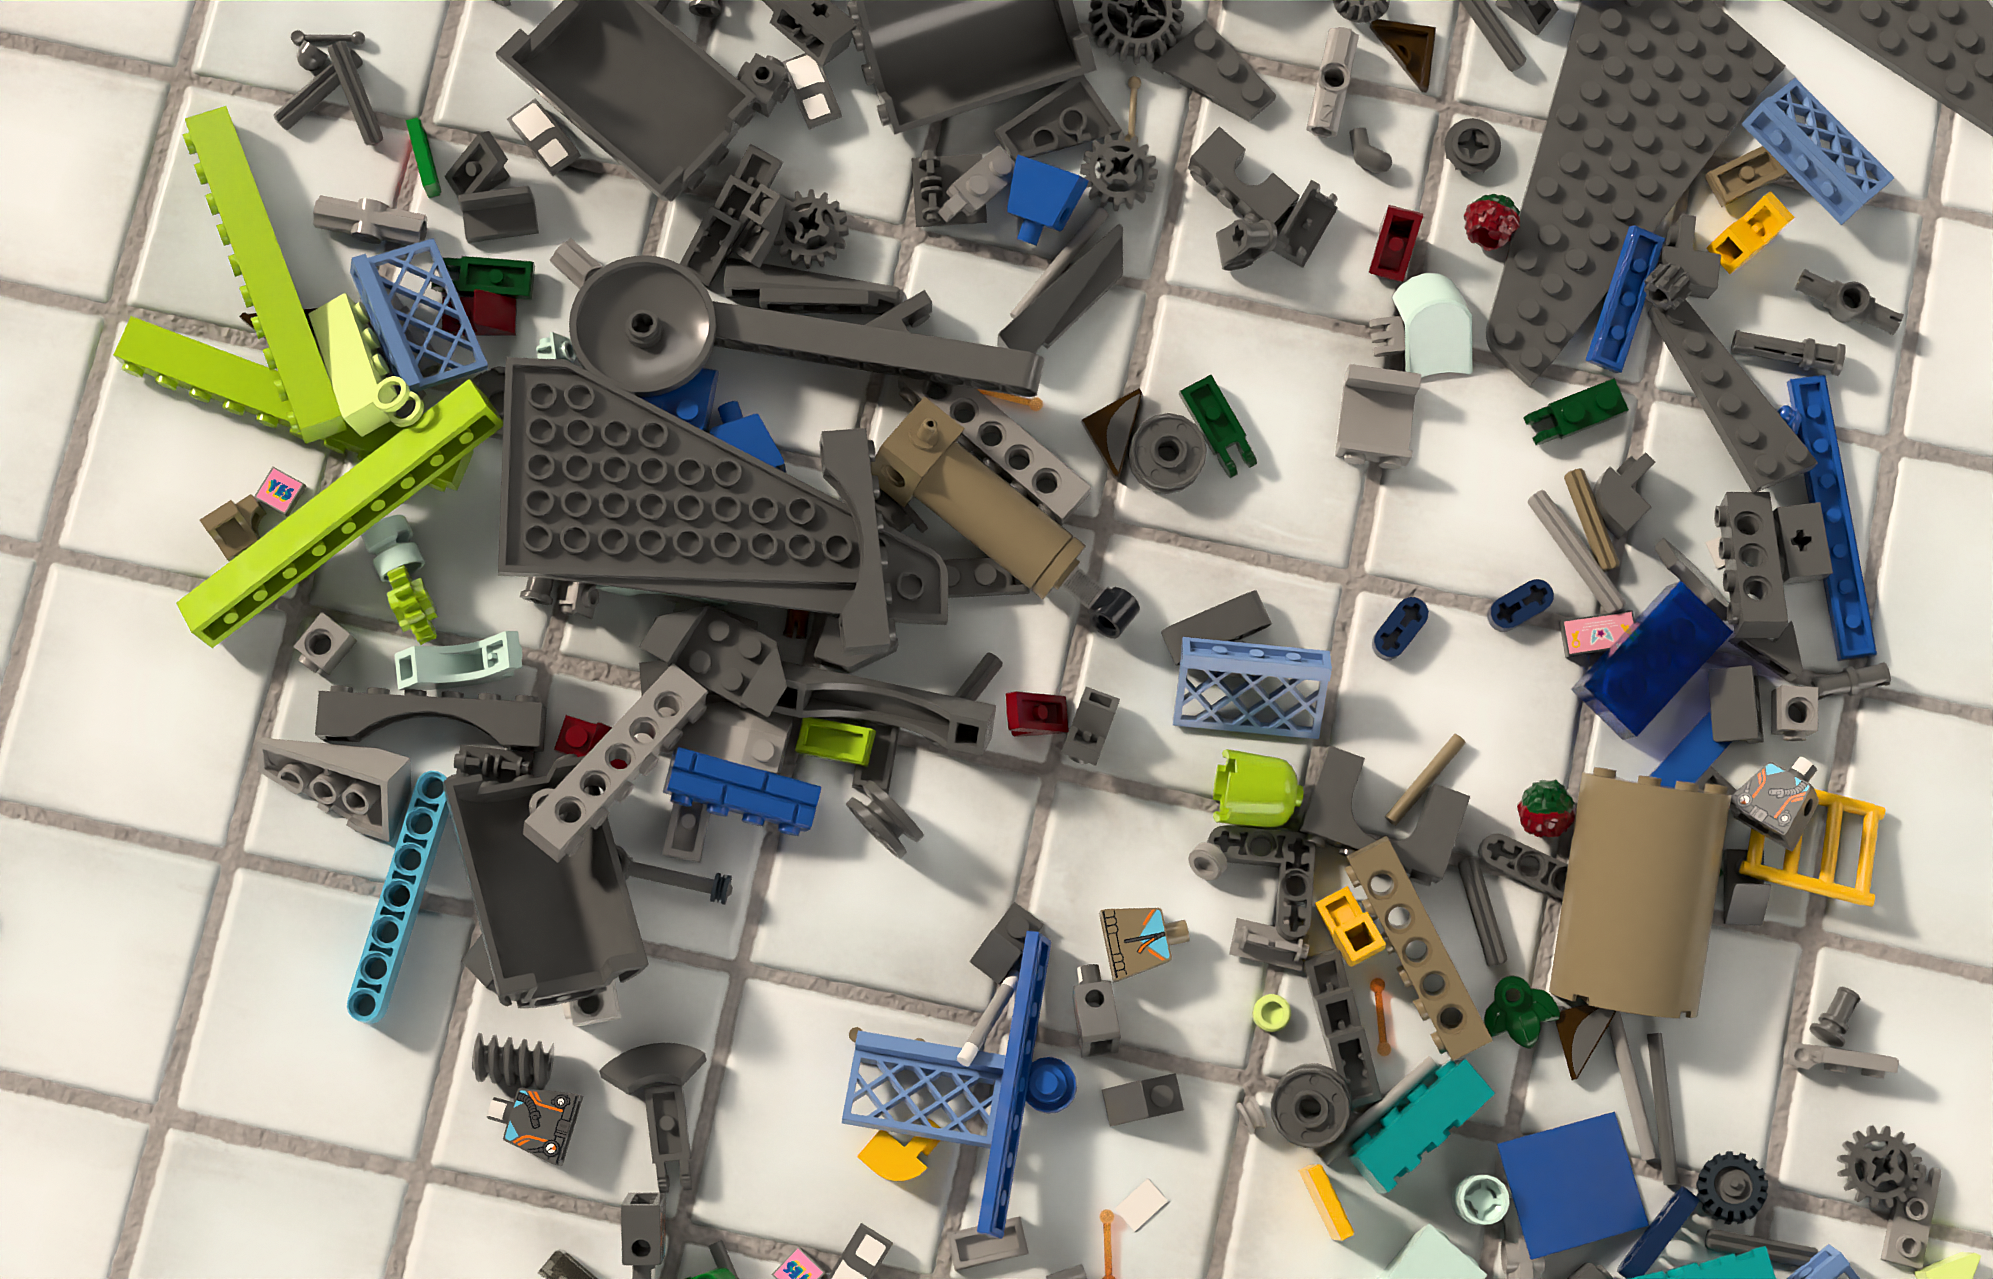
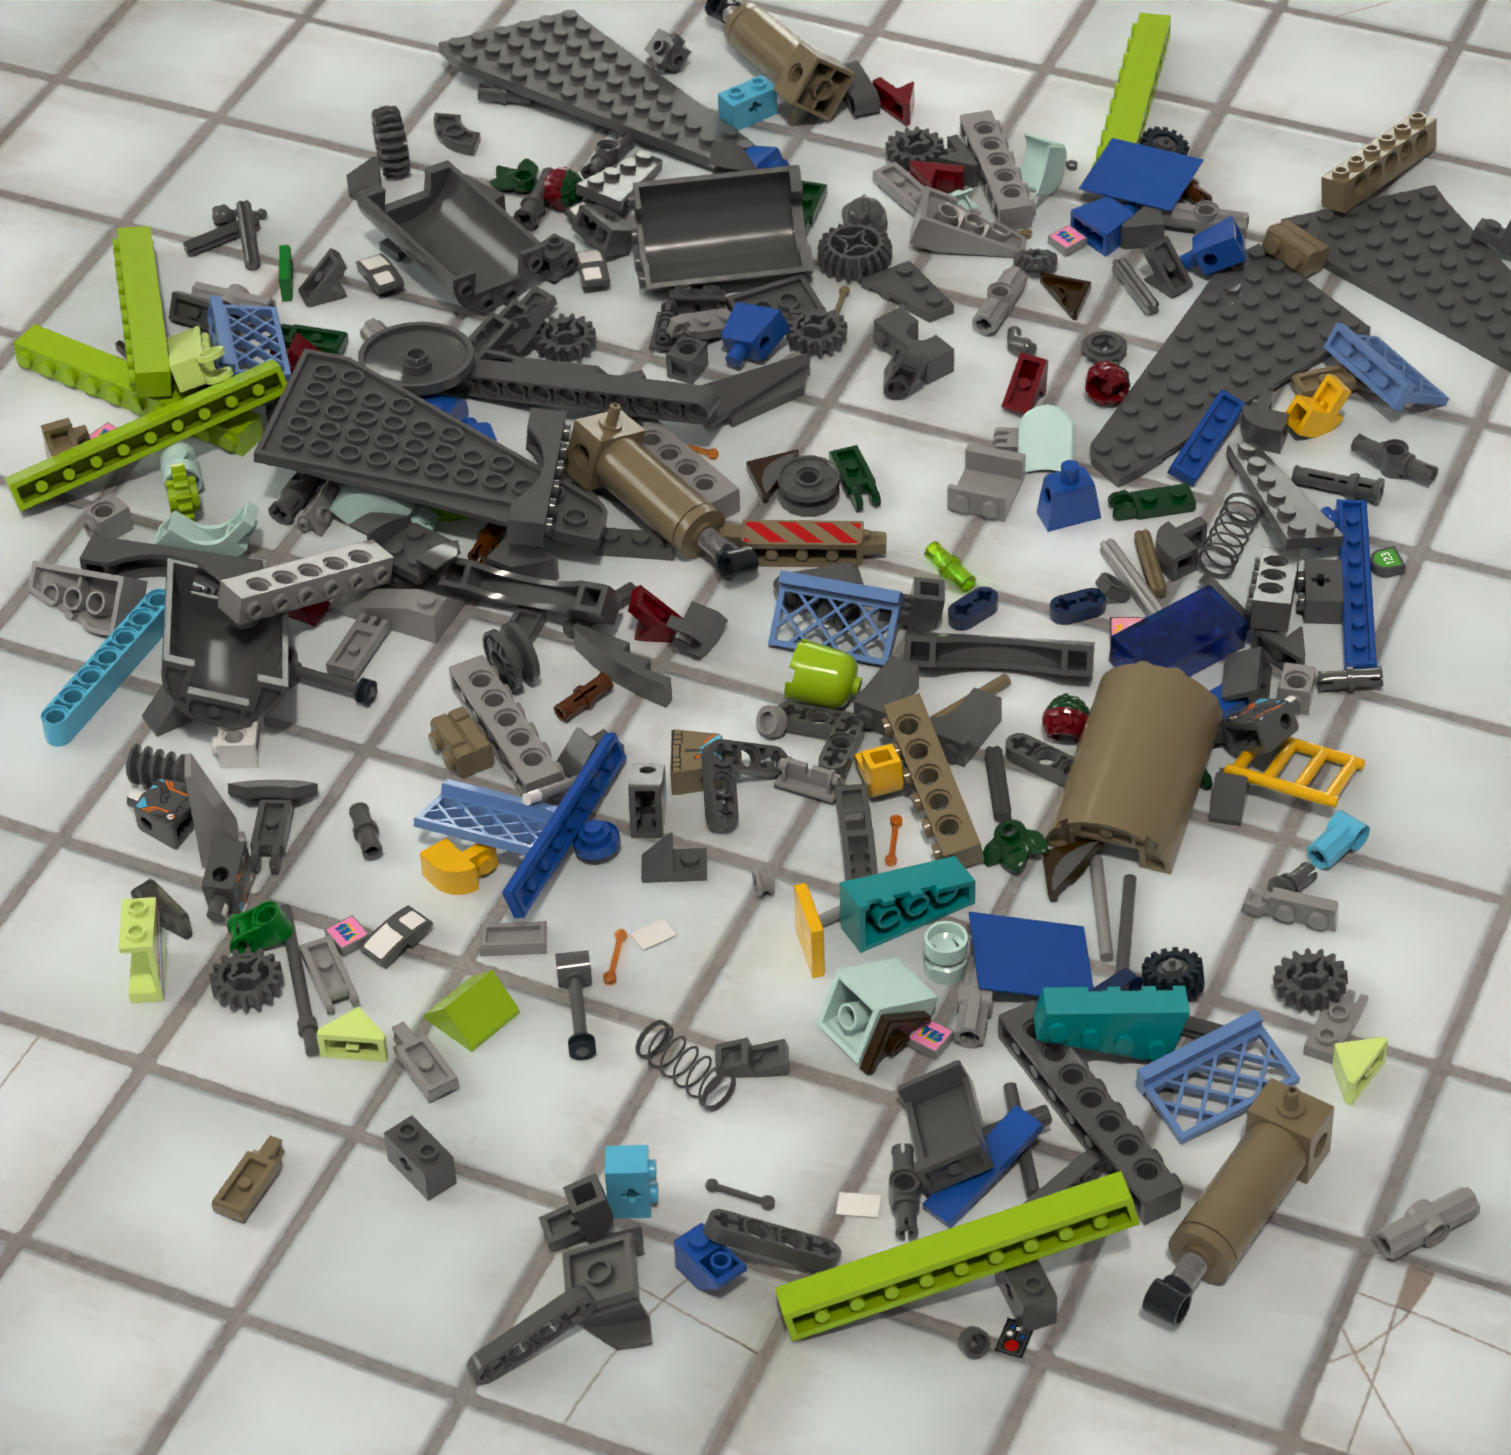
camera: 20 degrees right, 35 degrees down
dark grey panel [458,186,539,243] -> none
blue brick [663,747,821,836] -> none
lime tile [795,717,876,767] -> none
yellowish green tile [1252,994,1291,1032] -> none
dark grey wheel [1270,1063,1352,1148] -> none
dark grey hinge [1272,180,1338,268] -> none
dark grey gear [1644,263,1692,310] -> none
none -> dark grey hinge [168,291,241,336]
none -> light grey wedge [185,753,247,868]
none -> dark grey pin [349,802,383,860]
none -> dark tan brick [428,706,494,779]
none -> light grey brick [449,655,565,802]
none -> reddish brown pin [553,672,614,723]
none -> dark grey slope [573,623,672,708]
none -> dark grey brick [666,335,709,384]
none -> dark grey hinge [669,285,726,313]
none -> dark grey beam [701,739,788,833]
none -> dark tan hinge [718,520,887,567]
none -> dark grey brick [878,577,945,633]
none -> dark grey arch [904,631,1095,677]
none -> clear neon green pin [924,541,977,593]
none -> blue torso [1037,460,1101,532]
none -> dark grey tile [1095,572,1131,603]
none -> dark grey piece [1197,492,1262,578]
none -> medium azure piece [1306,810,1370,870]
none -> tile [1370,546,1406,577]

